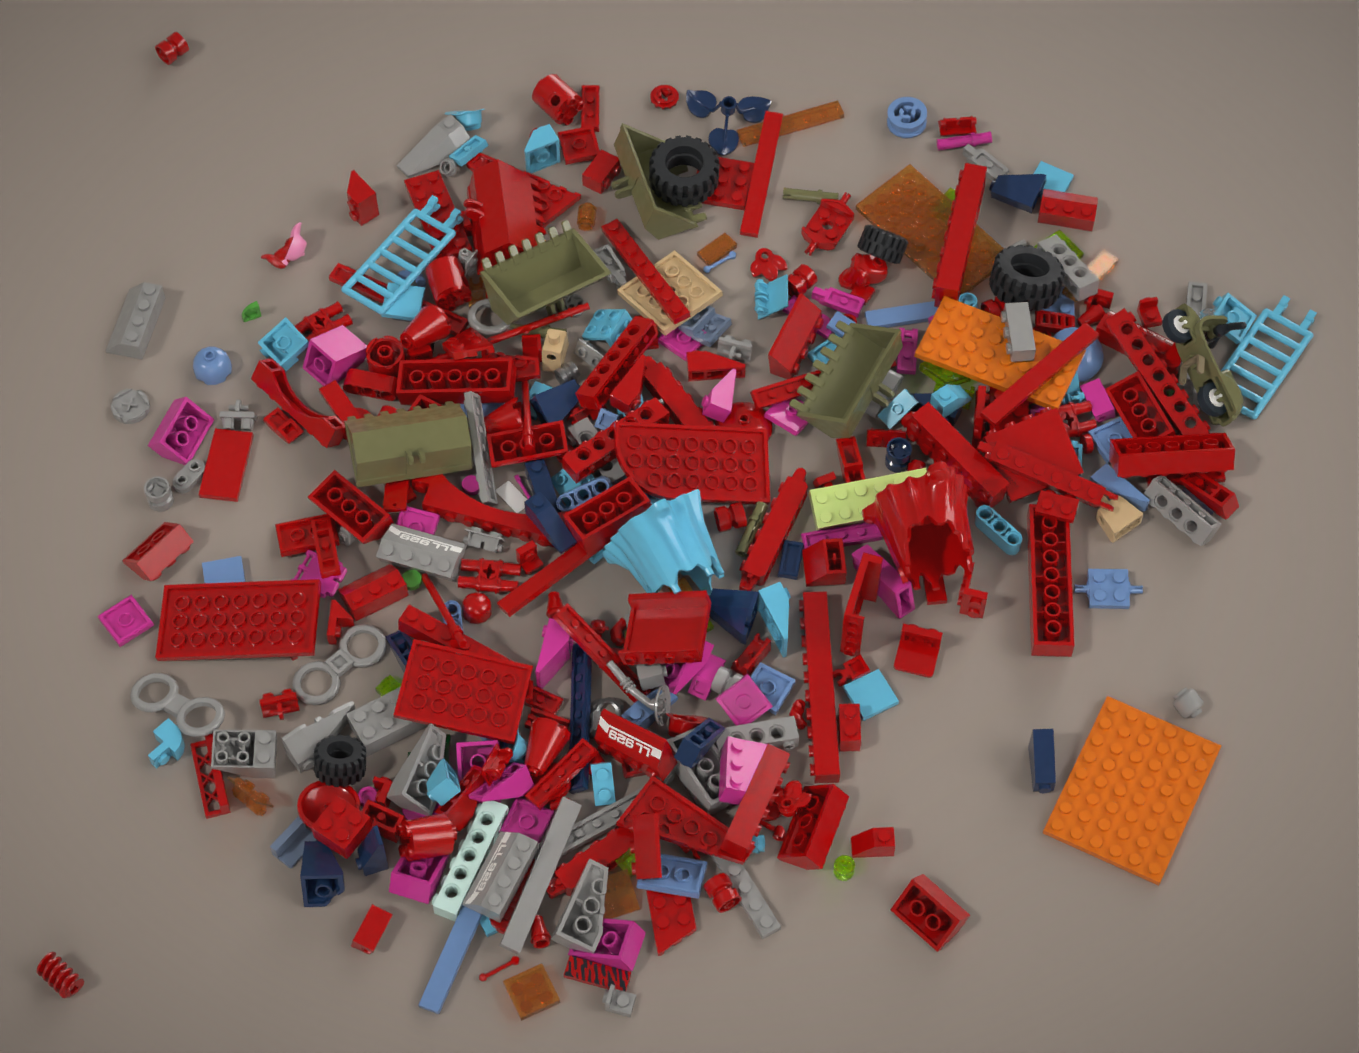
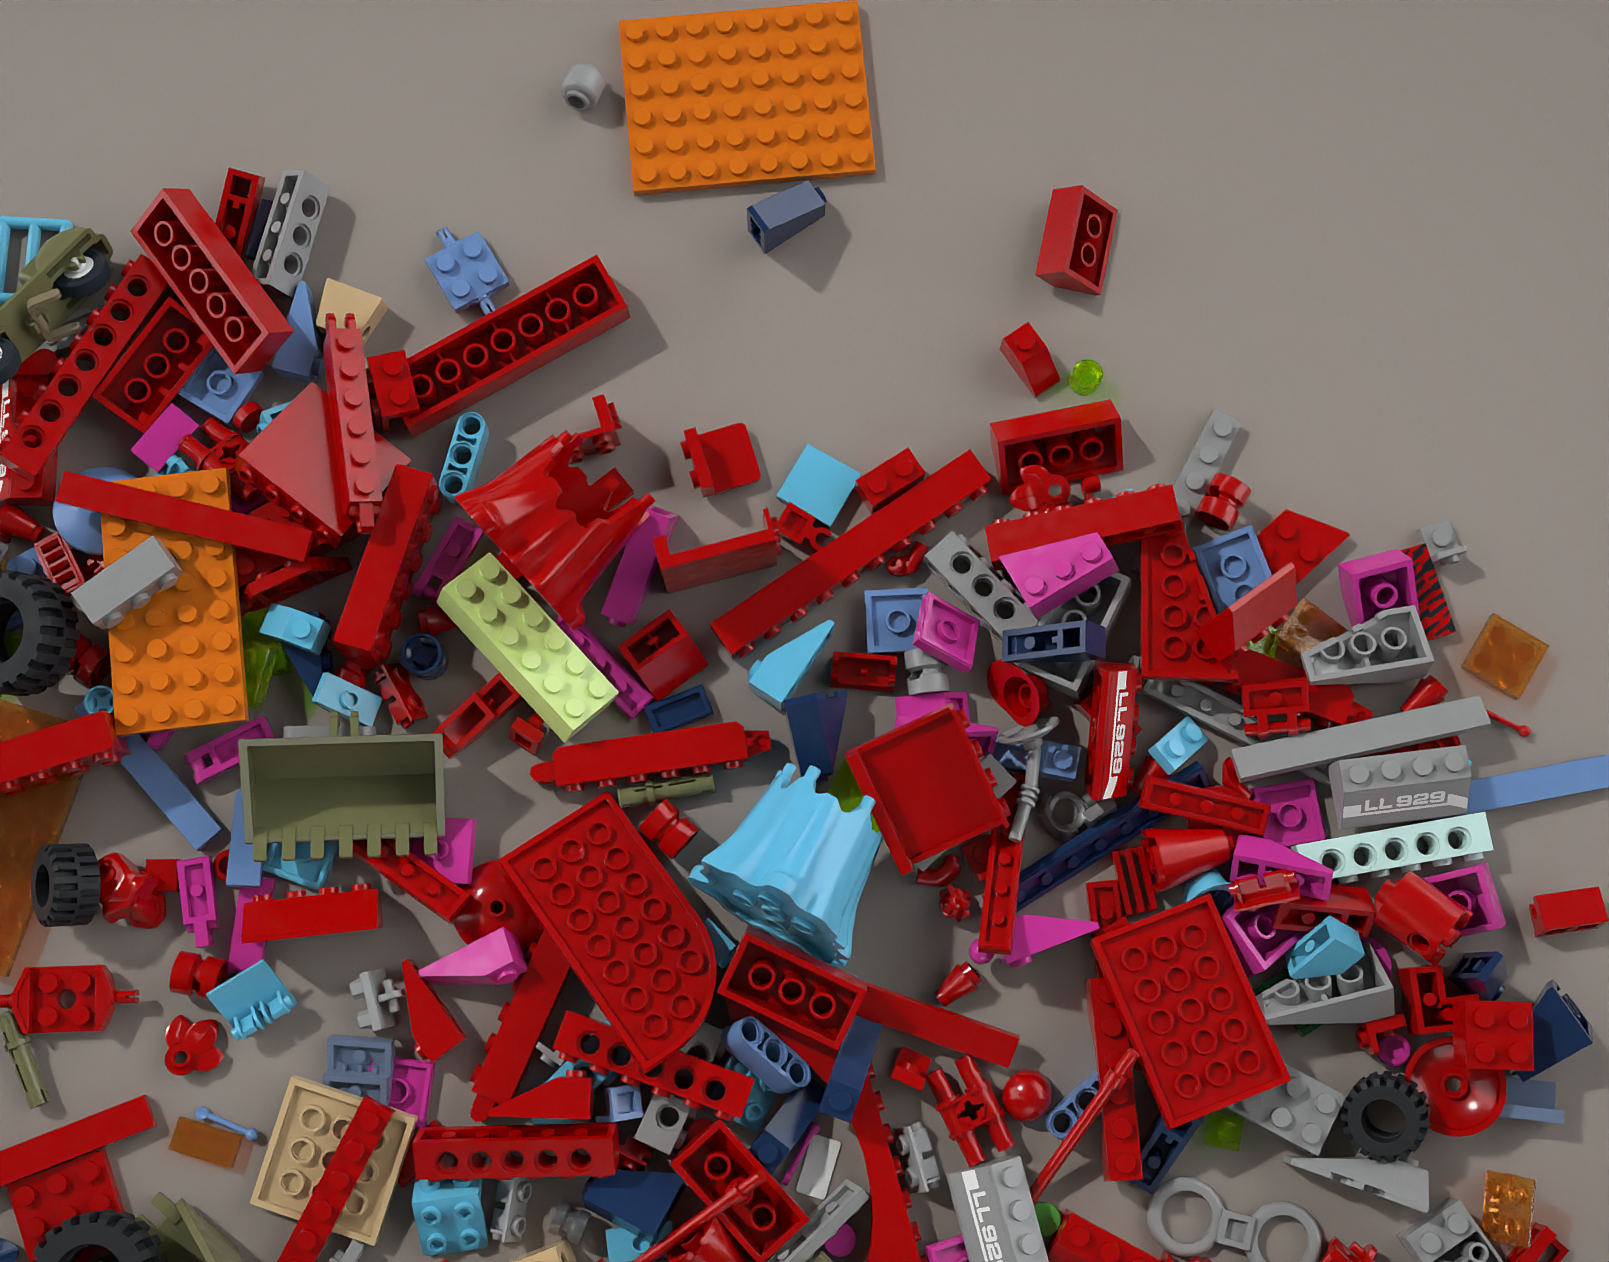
camera: 125 degrees left, 20 degrees up
none -> red plate [1241,677,1311,739]

